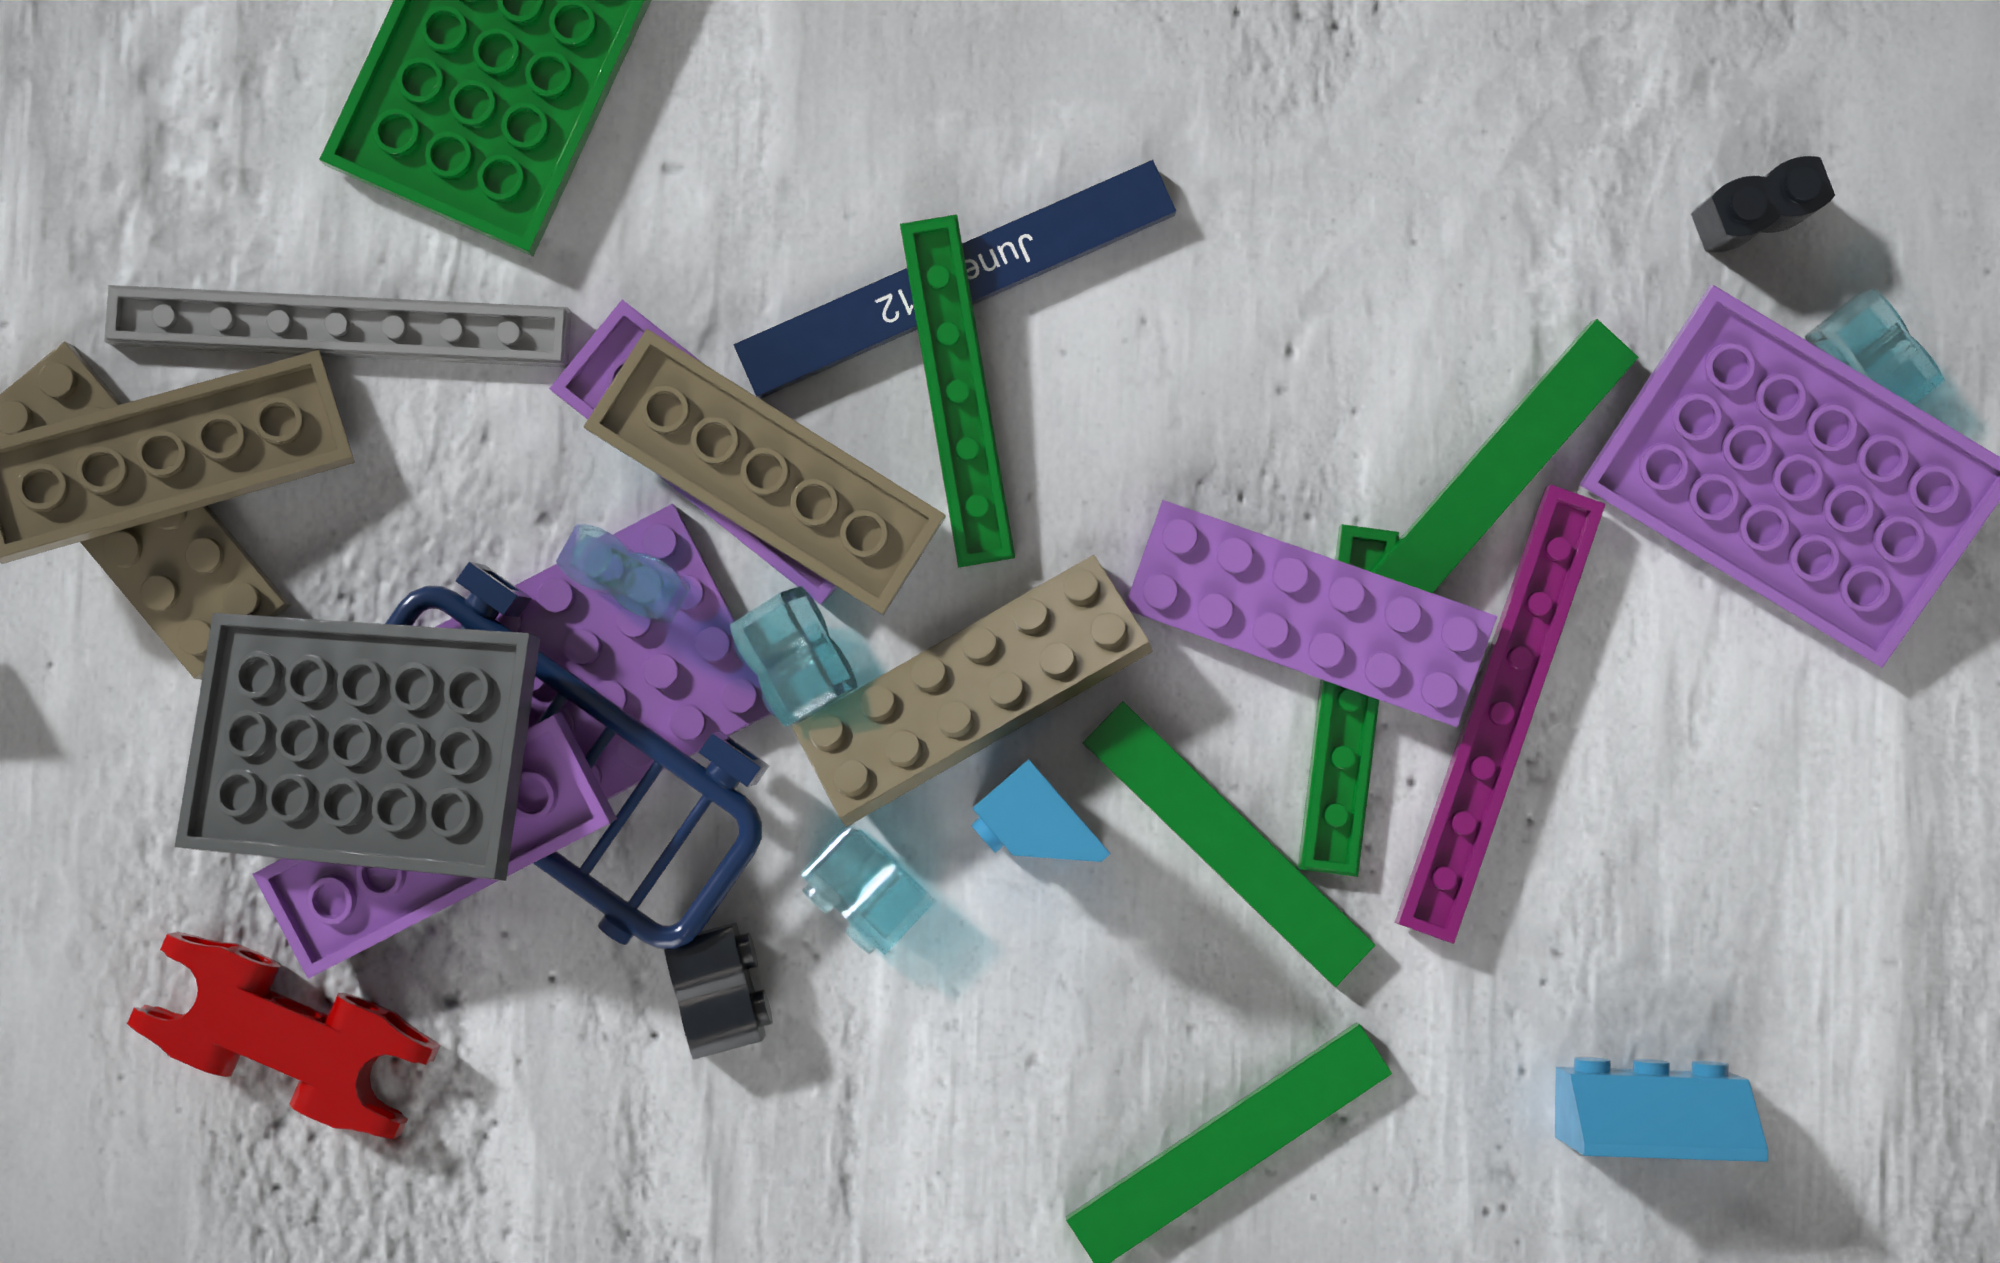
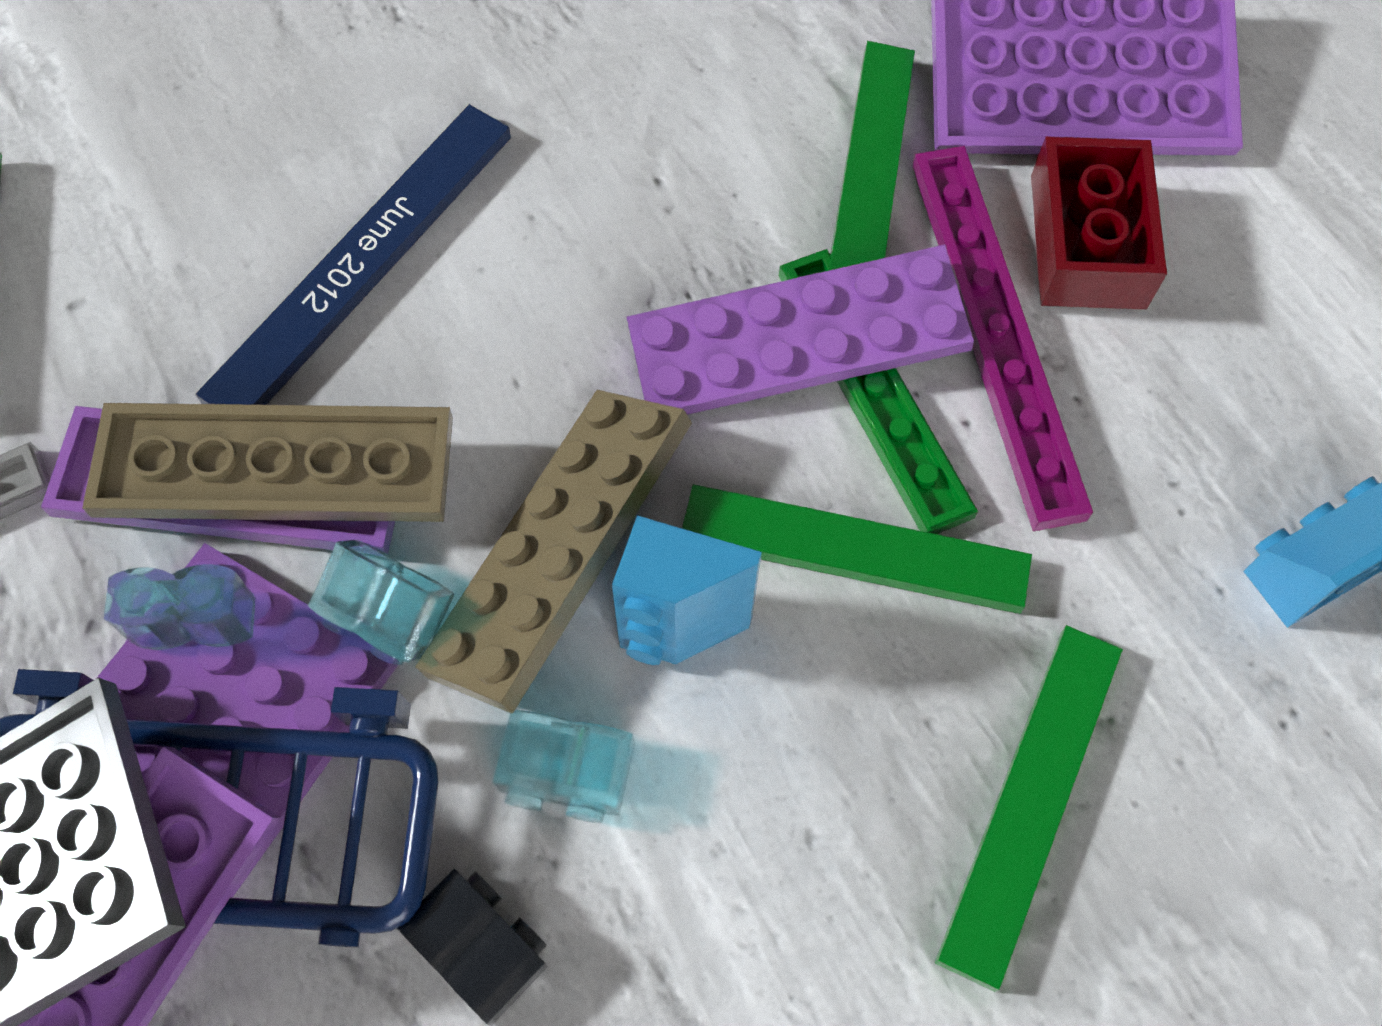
camera: 30 degrees left, 20 degrees down
green tile [900,214,1015,568] -> none
none -> dark red brick [1031,136,1167,310]

